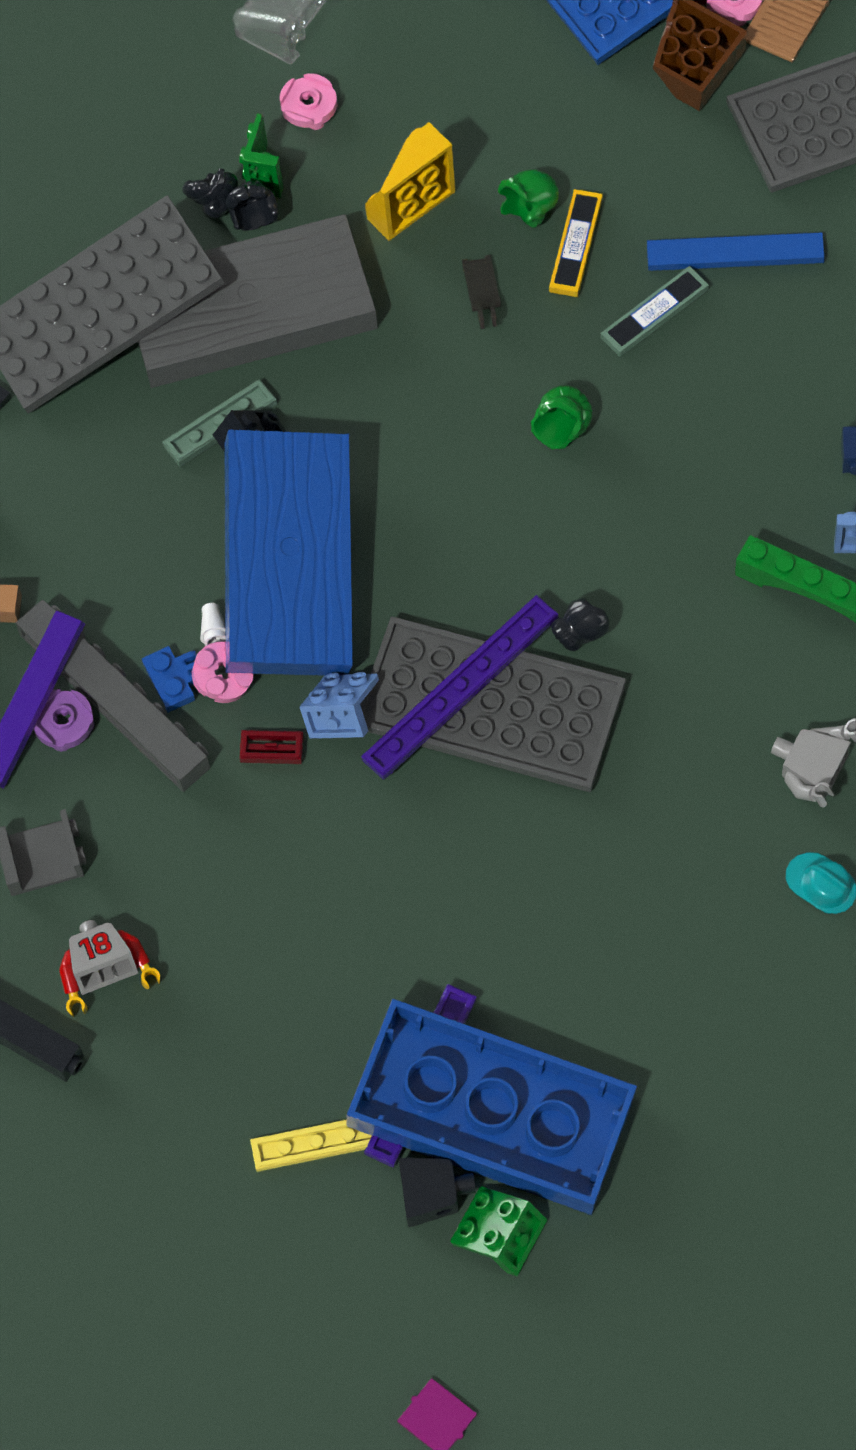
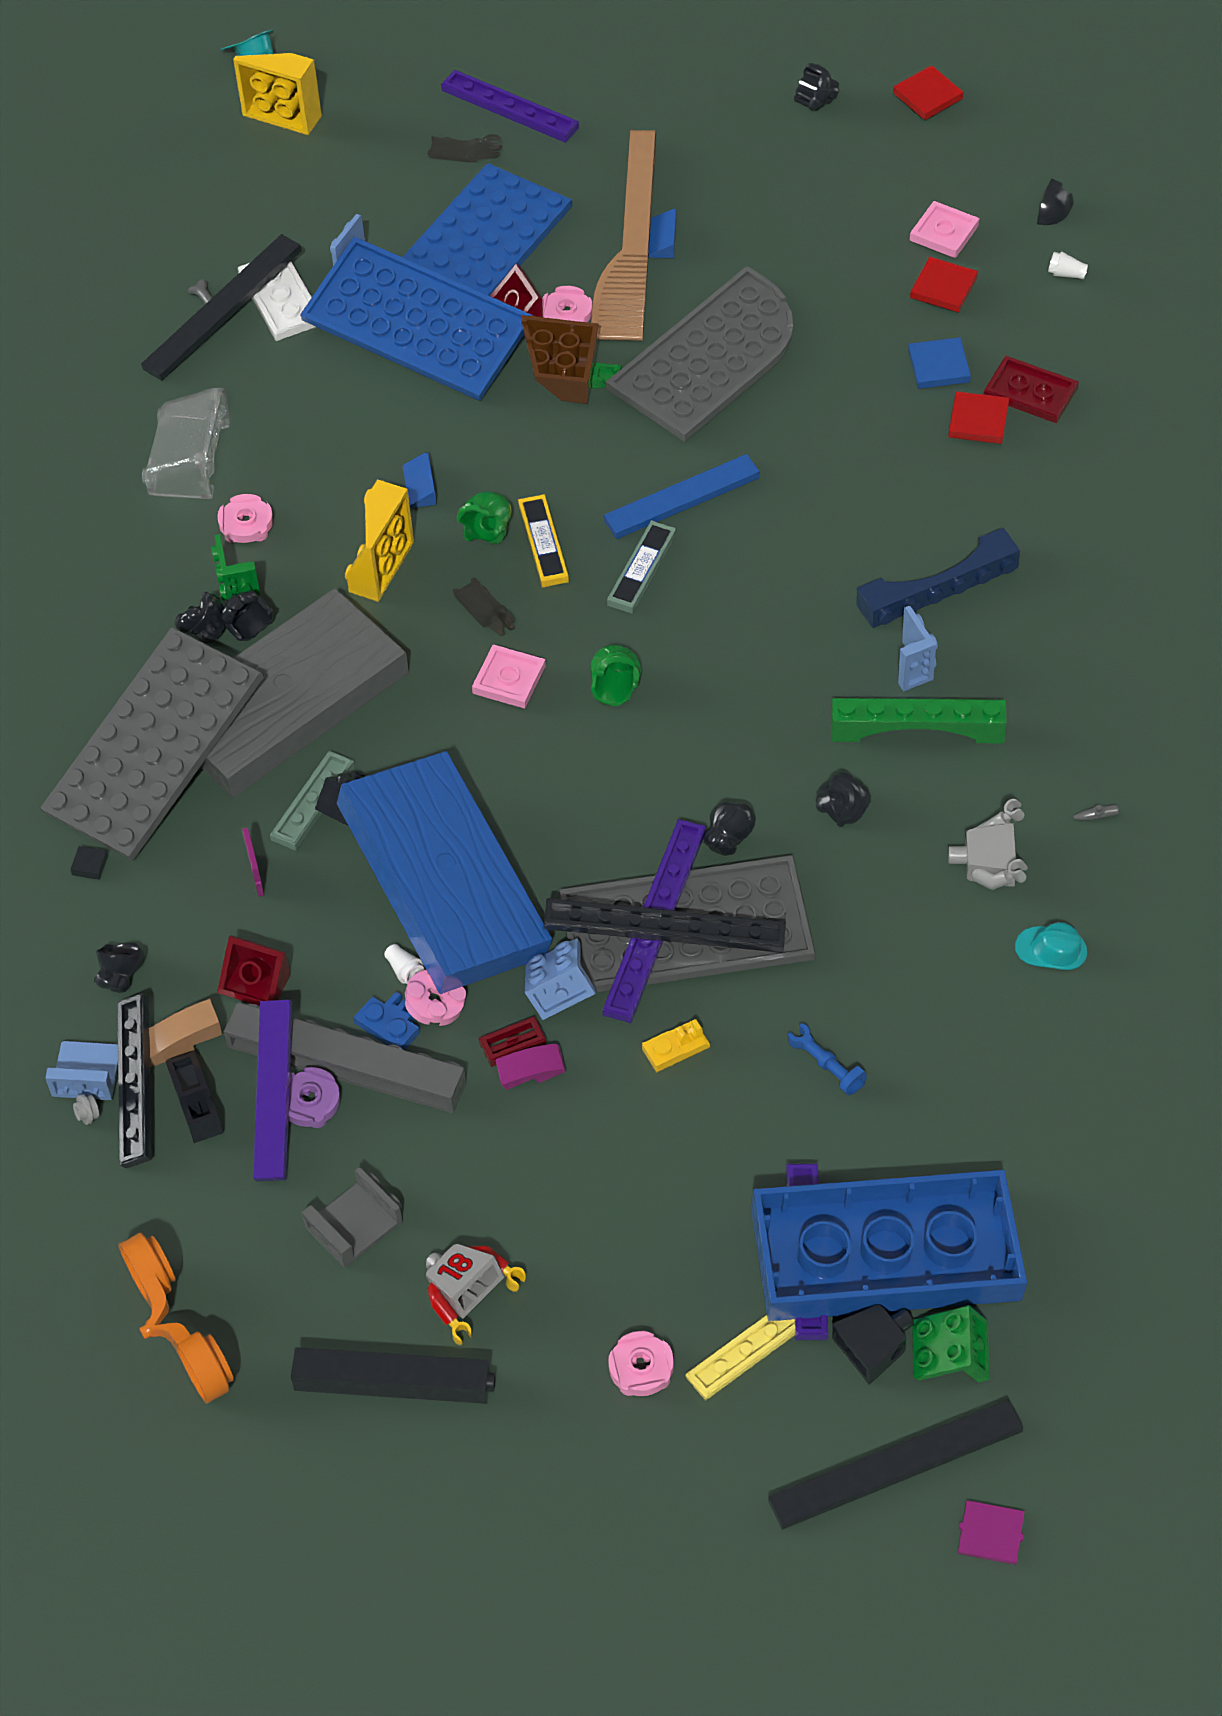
camera: 30 degrees left, 10 degrees down
none -> dark red slope [217,935,291,1006]
none -> magenta piece [242,828,264,897]
none -> blue slope [403,452,436,508]
none -> bright pink plate [472,645,546,709]
none -> magenta slope [496,1044,566,1090]
none -> black tile [544,898,786,953]
none -> green tile [592,363,622,389]
none -> bright pink plate [609,1331,674,1396]
none -> yellow plate [642,1019,710,1073]
none -> black tile [768,1399,1023,1530]
none -> blue piece [788,1023,867,1096]
none -> black hair [816,772,871,827]

